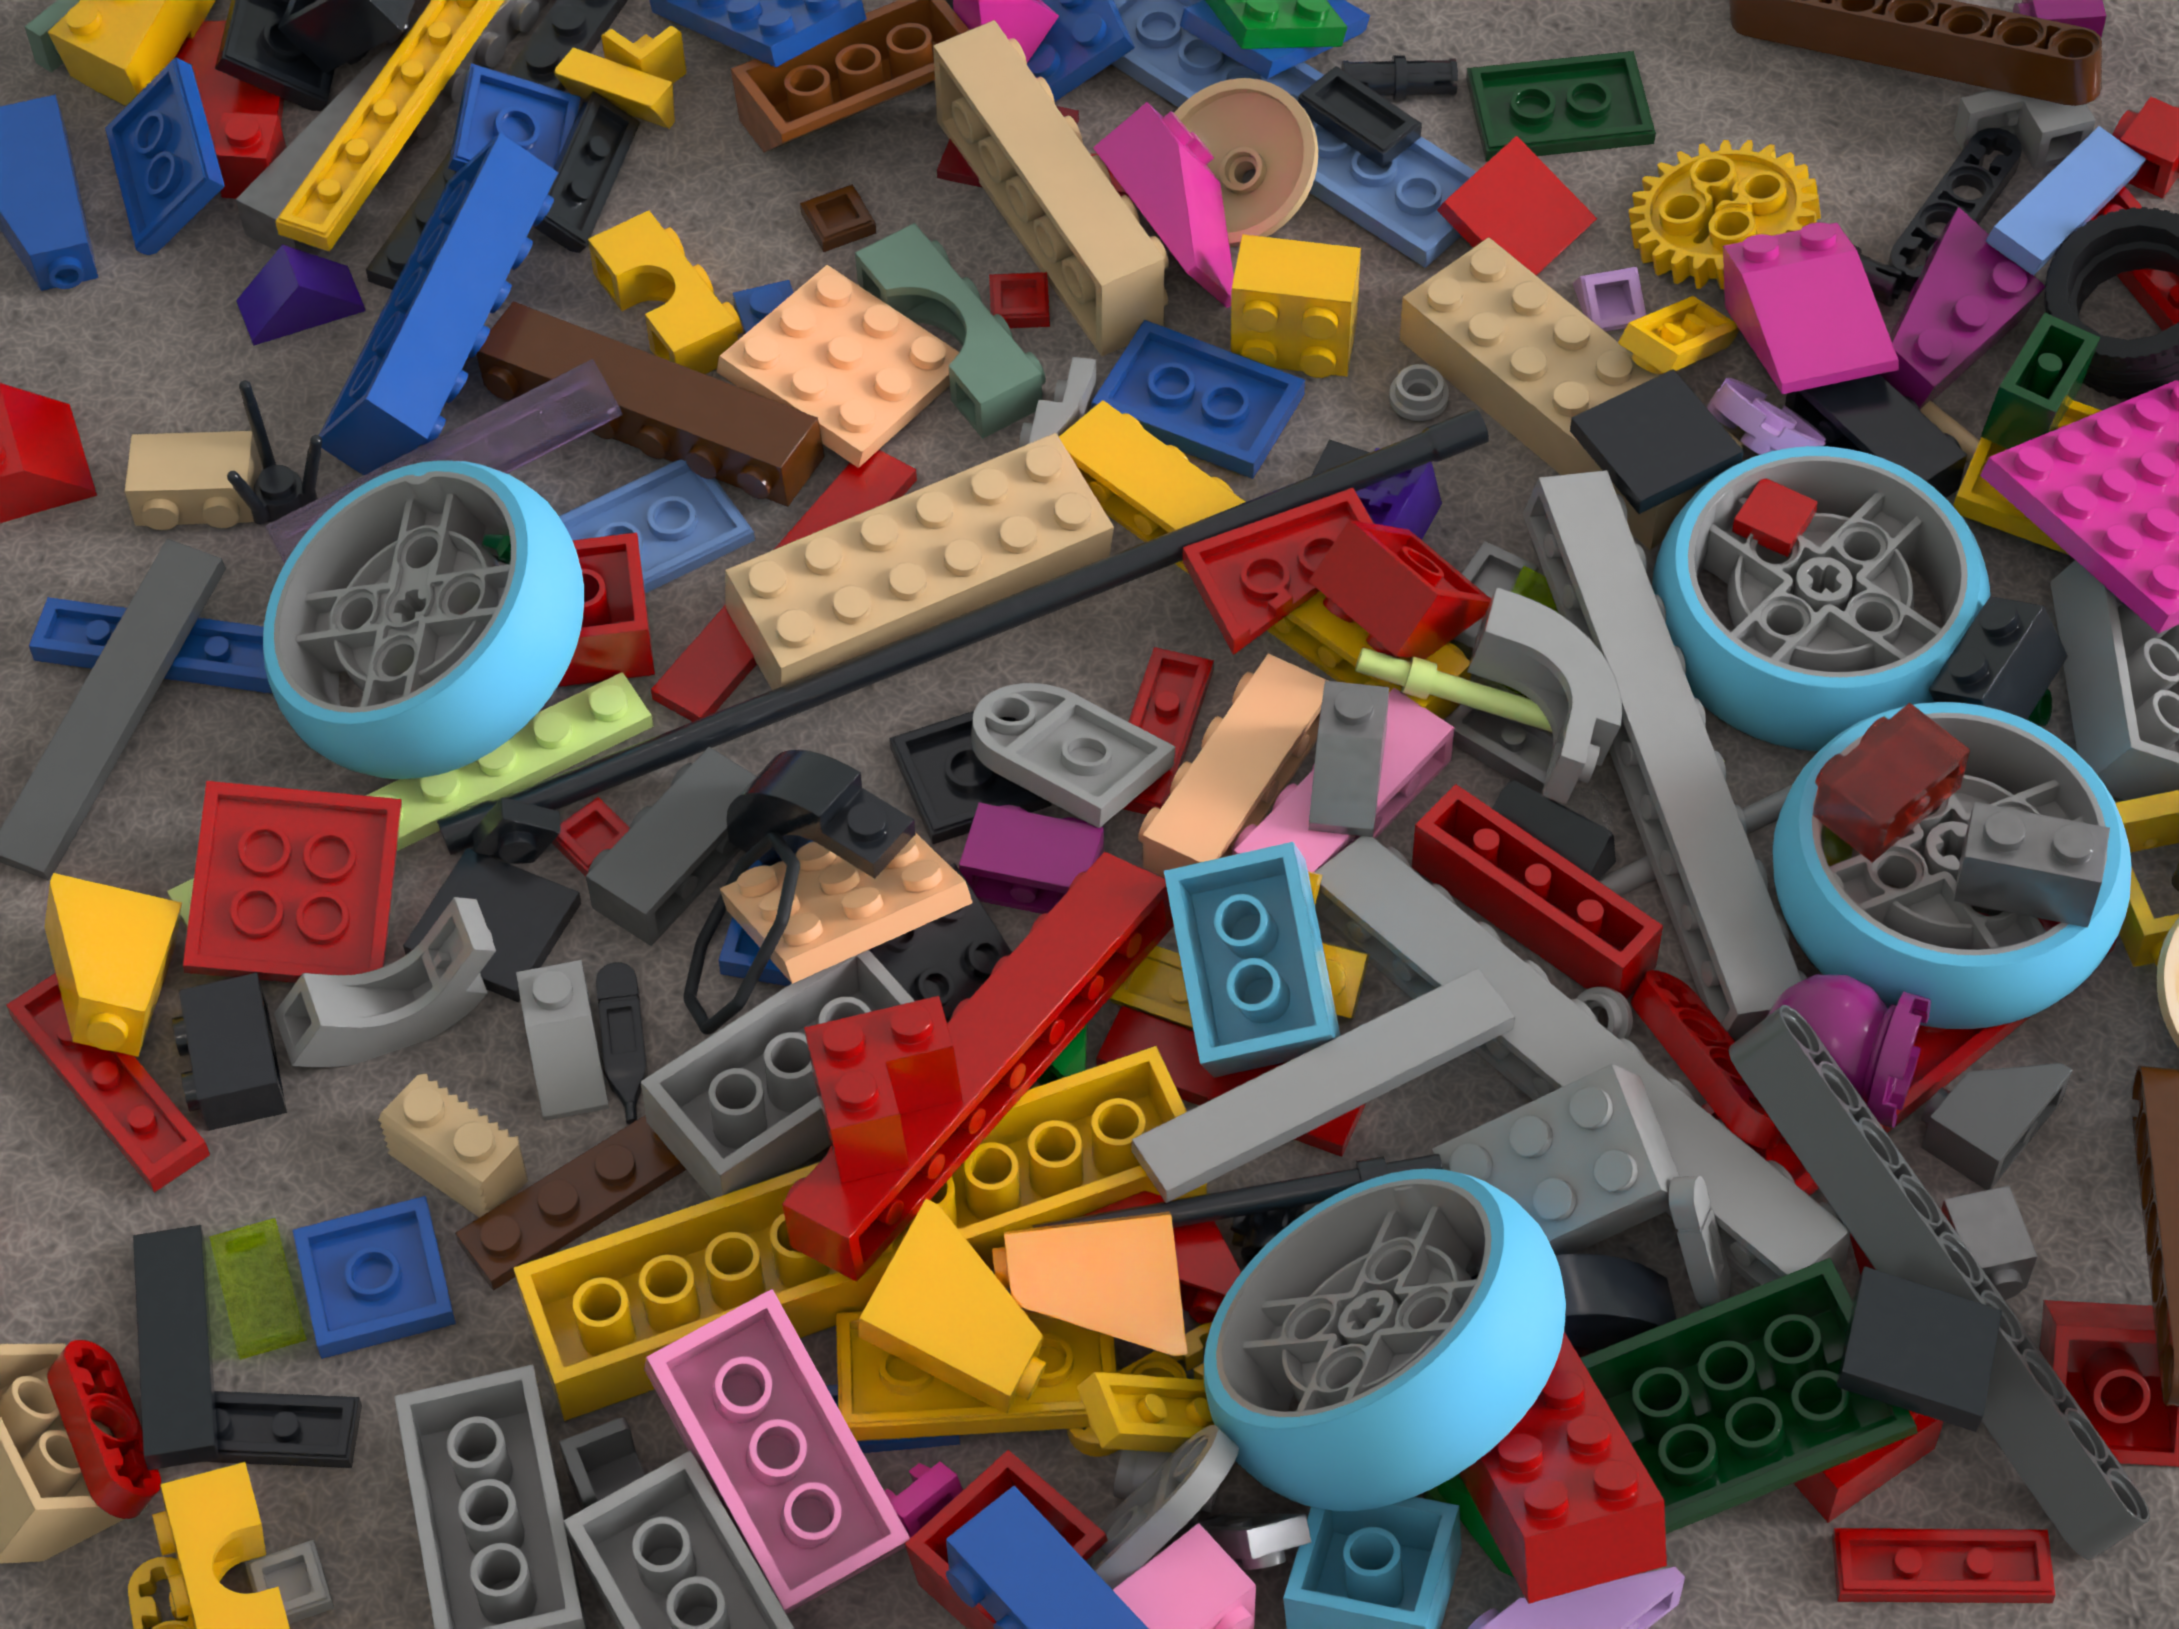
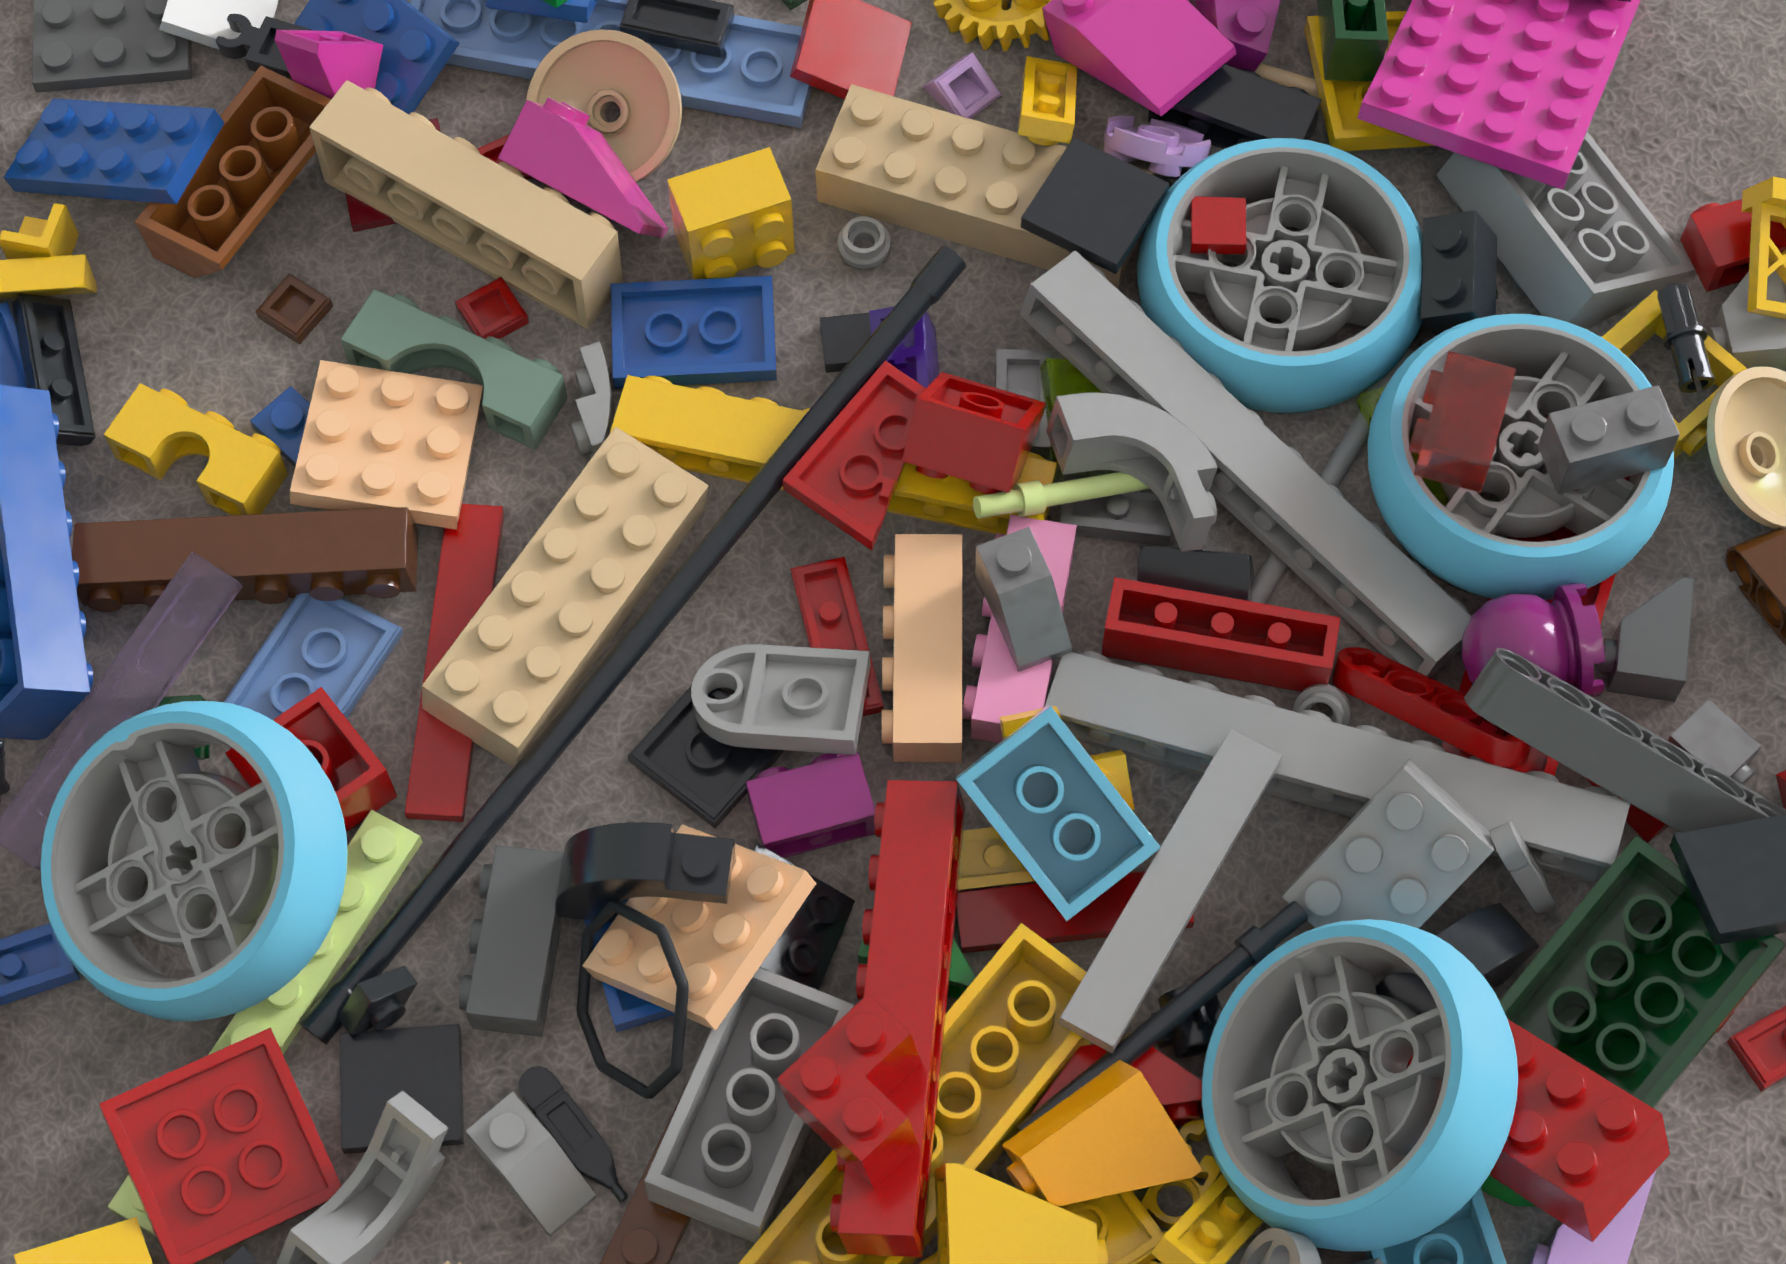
camera: 30 degrees left, 10 degrees up
red tile [552,797,630,877] -> none

